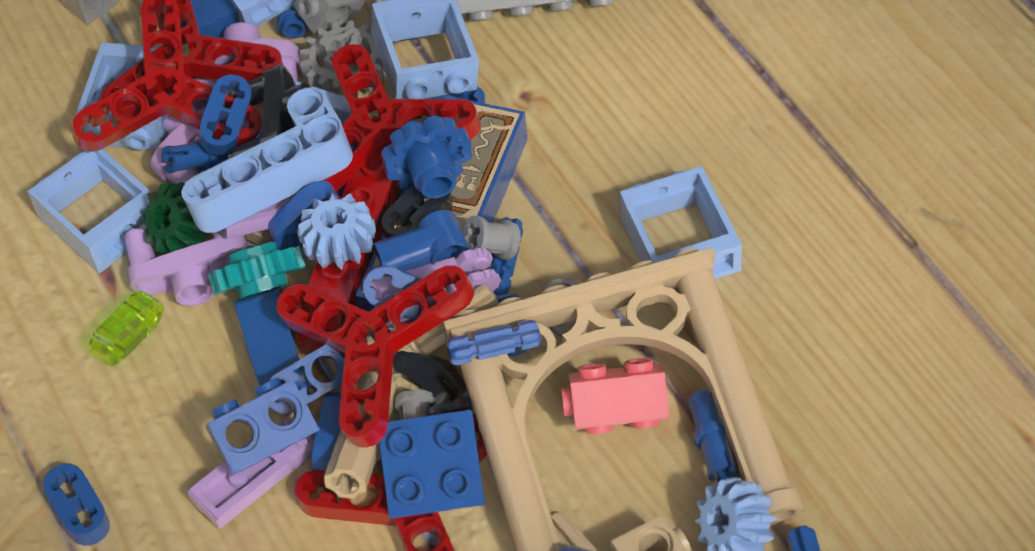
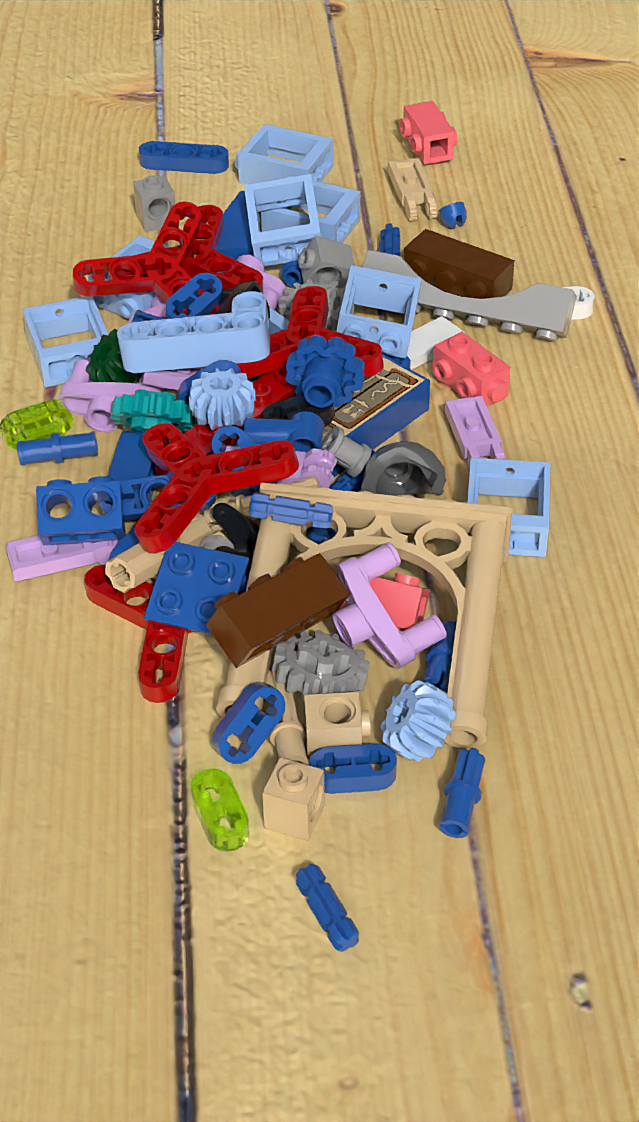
camera: 20 degrees right, 10 degrees down
none -> blue pin [17,431,98,465]
none -> reddish brown brick [206,553,350,668]
none -> light grey gear [272,630,370,700]
none -> lavender connector [332,542,447,669]
none -> dark grey piece [362,441,446,496]
none -> white tile [407,316,466,370]
none -> coral brick [432,332,511,407]
none -> lavender hinge [445,396,508,472]

